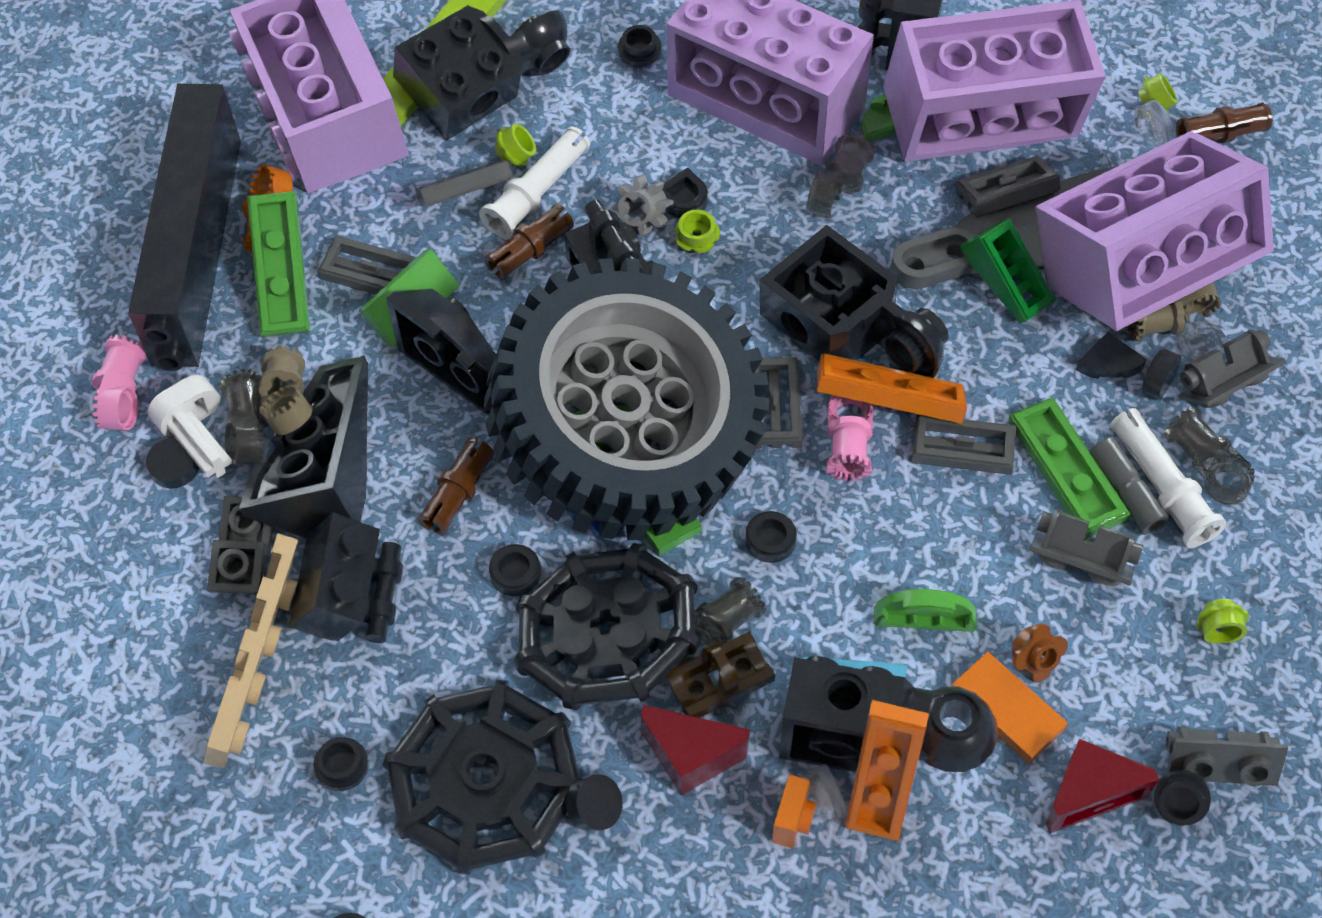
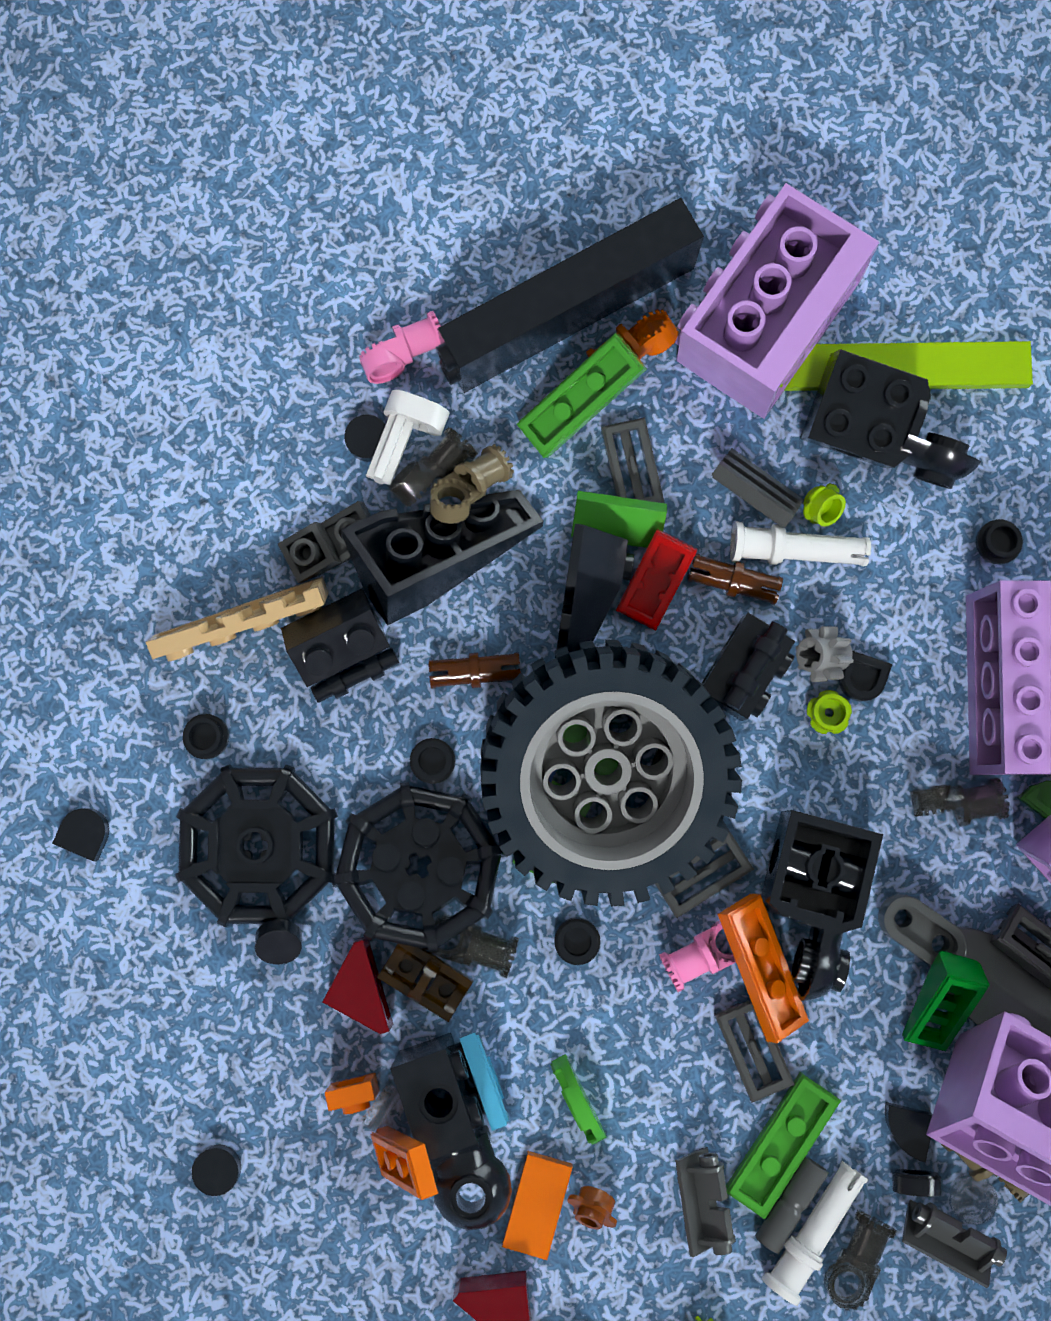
camera: 60 degrees right, 25 degrees up
none -> red plate [616,528,698,631]

